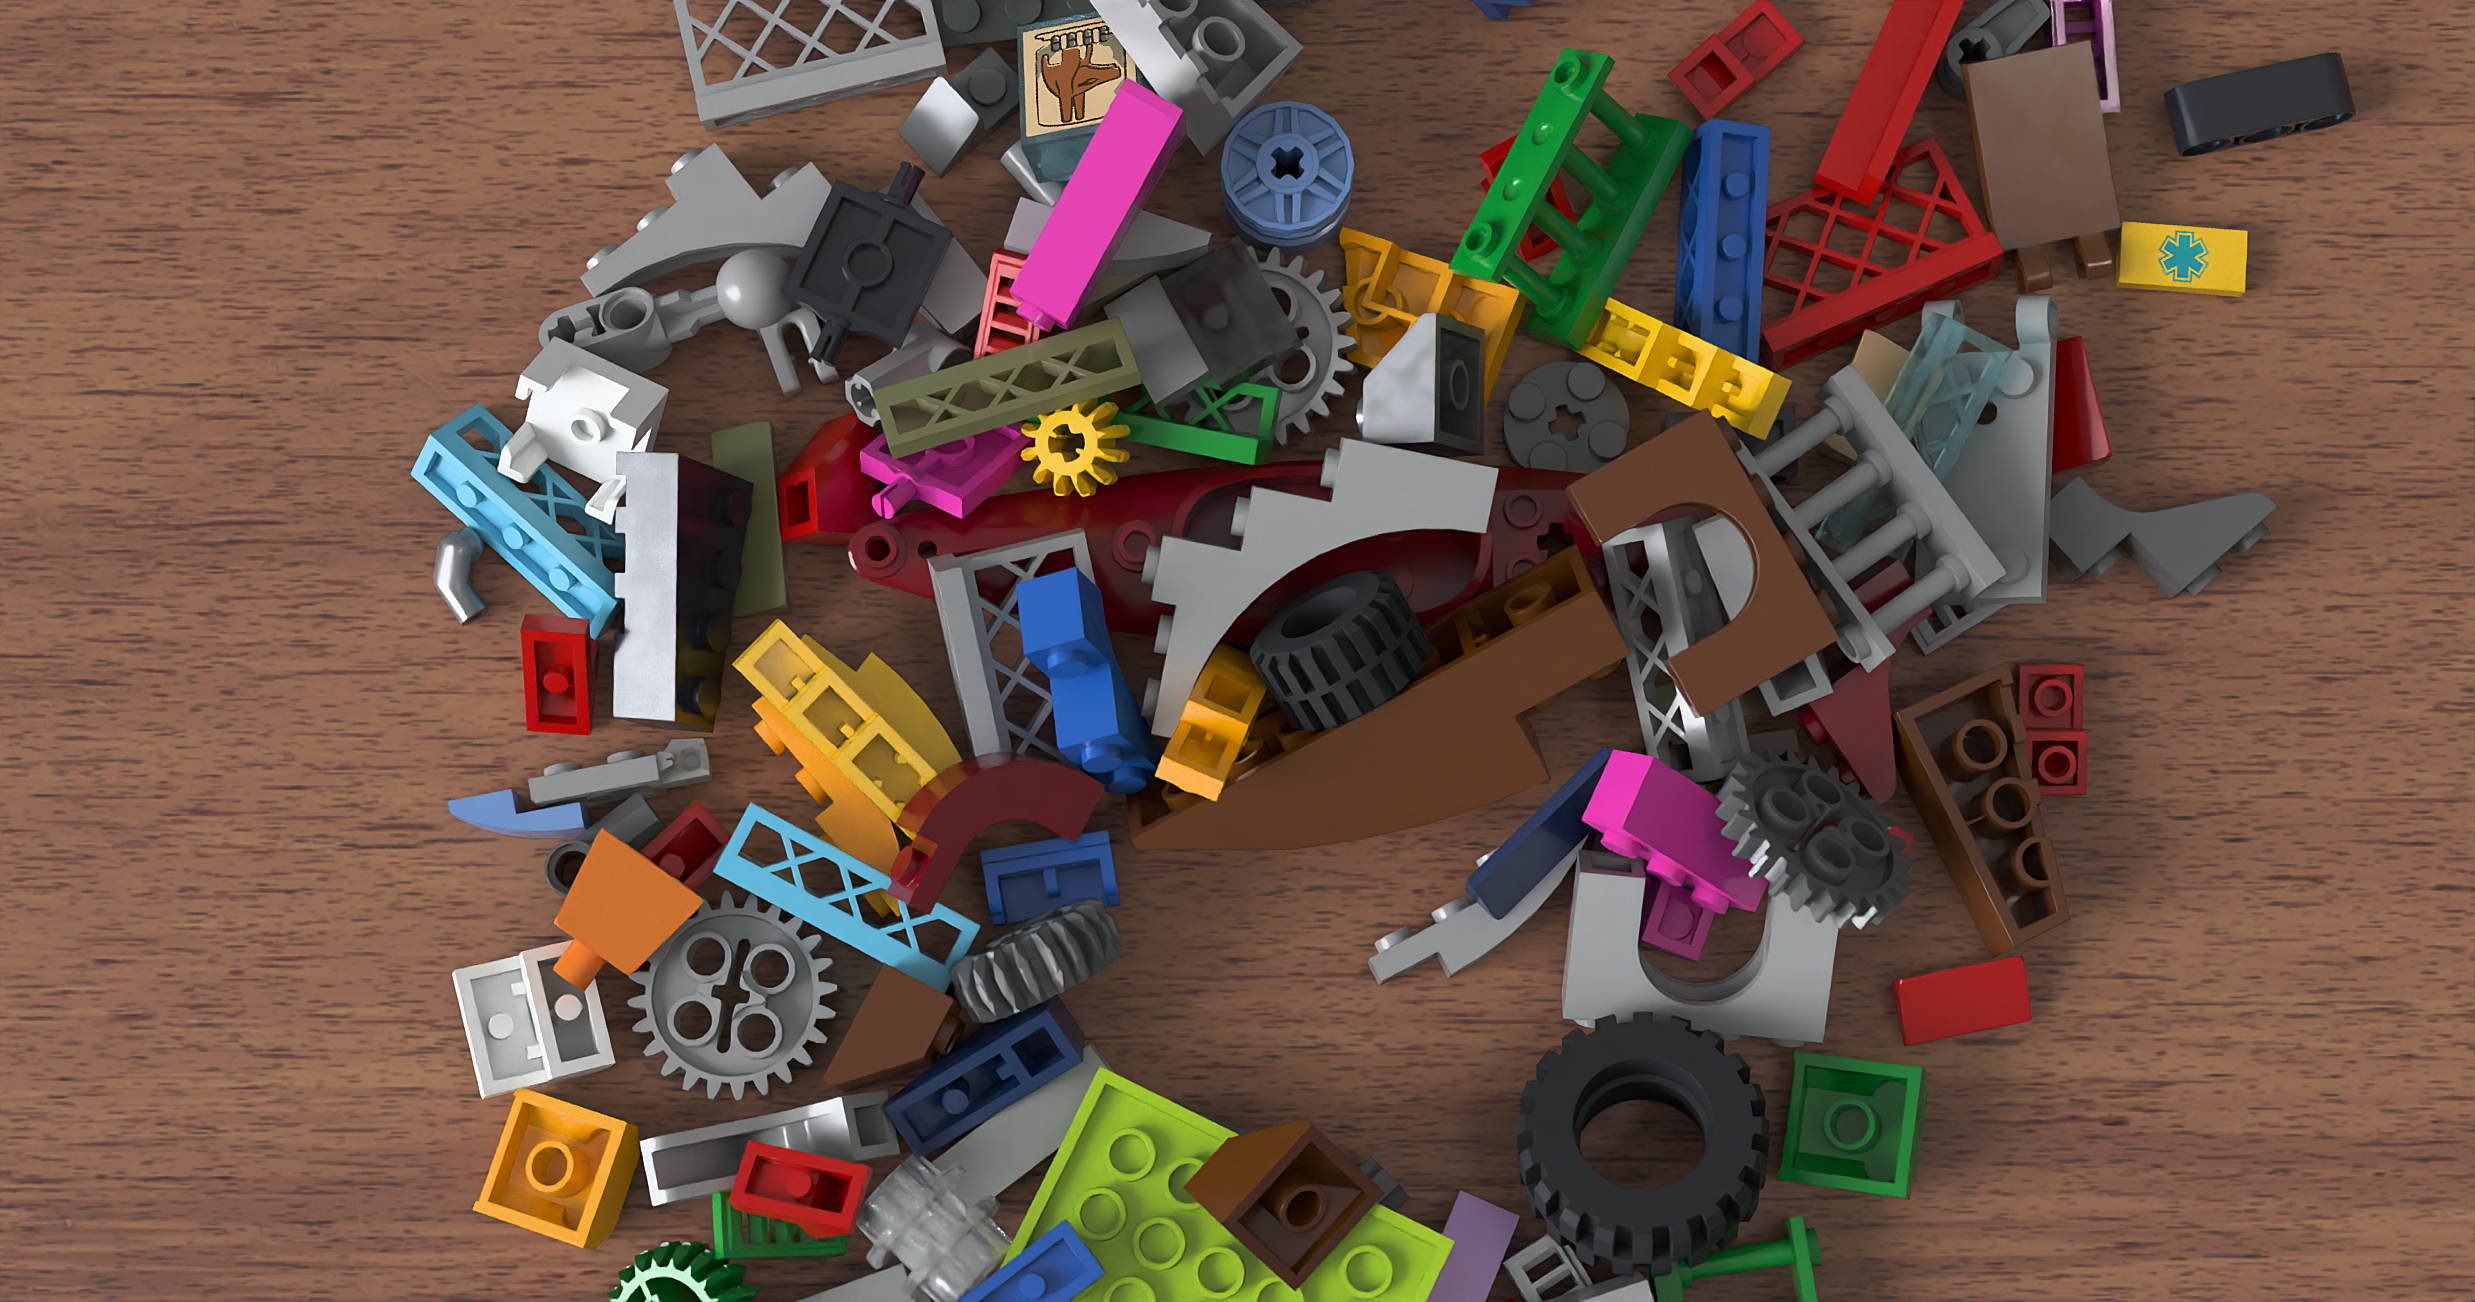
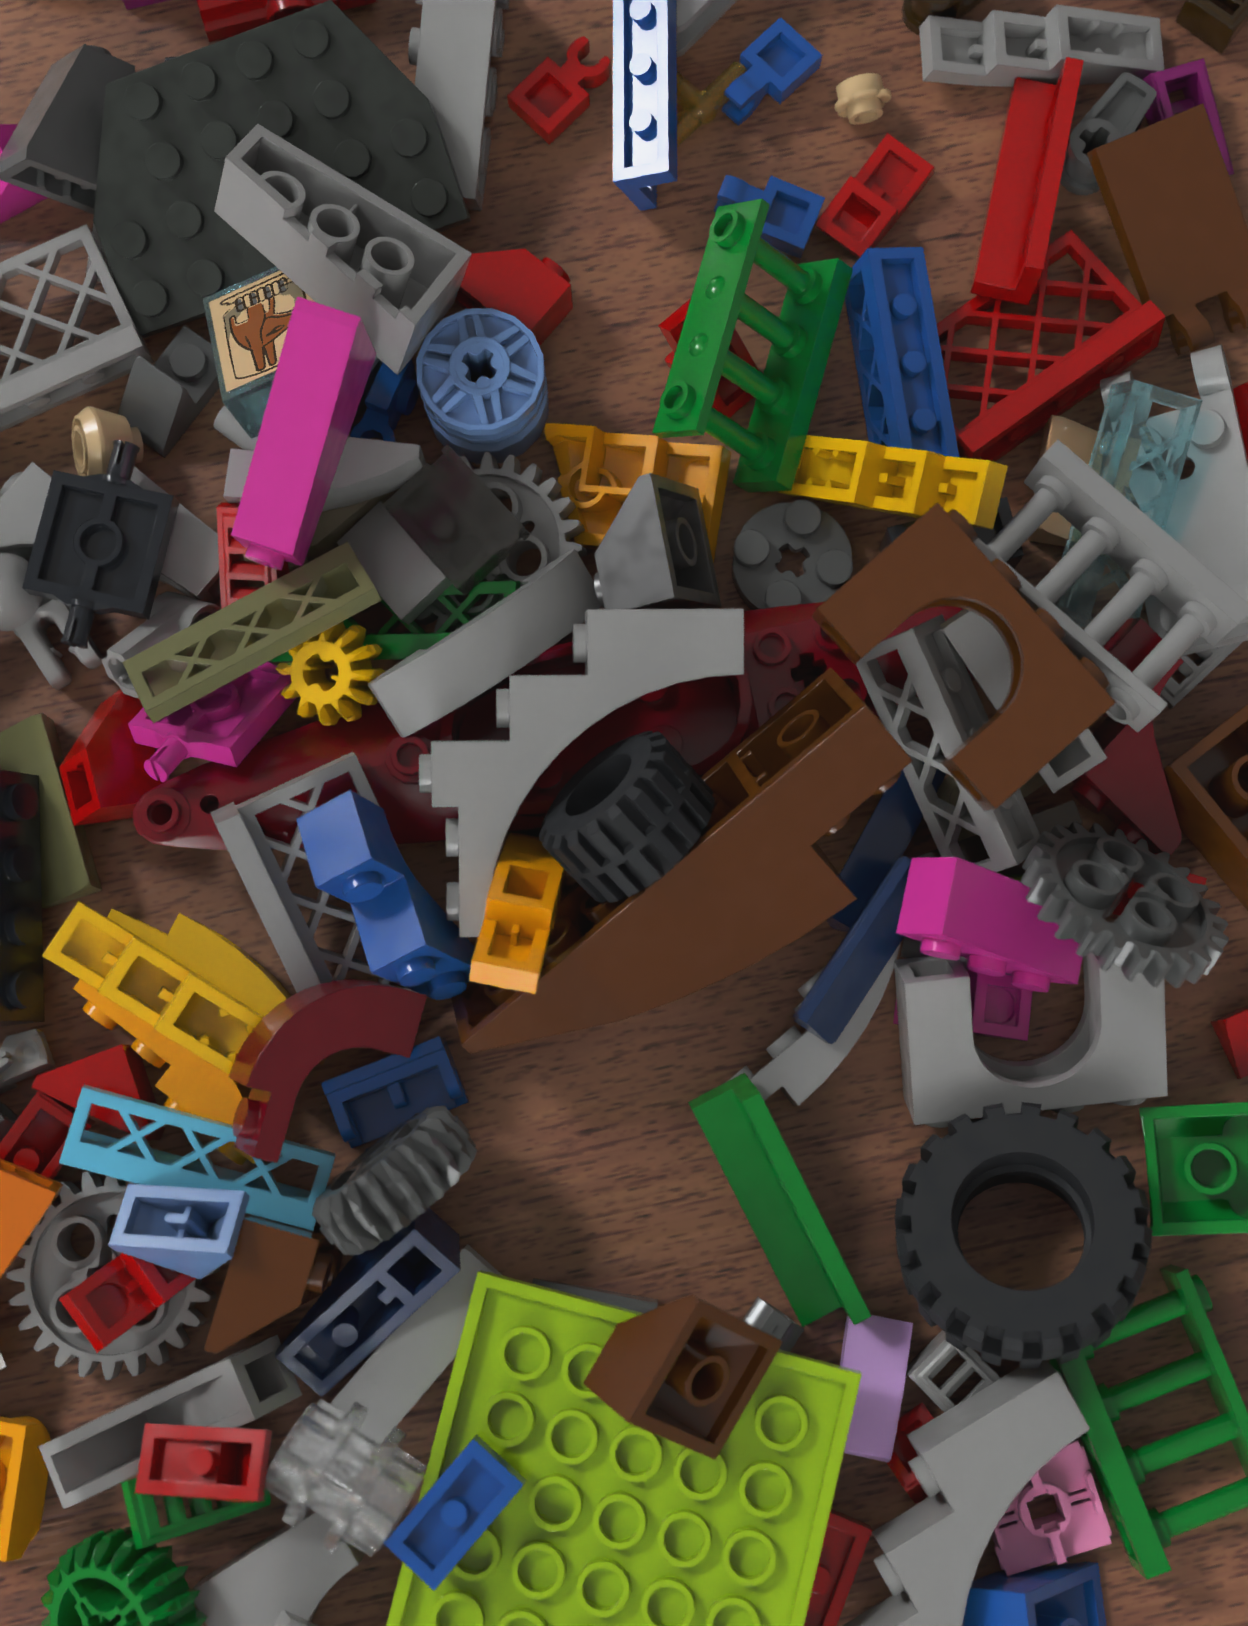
camera: 10 degrees left, 0 degrees up
none -> red slope [31,1044,165,1141]
none -> red slope [59,1253,197,1353]
none -> tan cone [72,406,143,476]
none -> medium blue slope [108,1184,250,1280]
none -> blue plate [350,359,420,442]
none -> light grey slope [367,549,602,738]
none -> red slope [455,248,573,346]
none -> green fence [688,1073,871,1327]
none -> blue plate [714,175,825,259]
none -> dark blue slope [826,761,946,932]

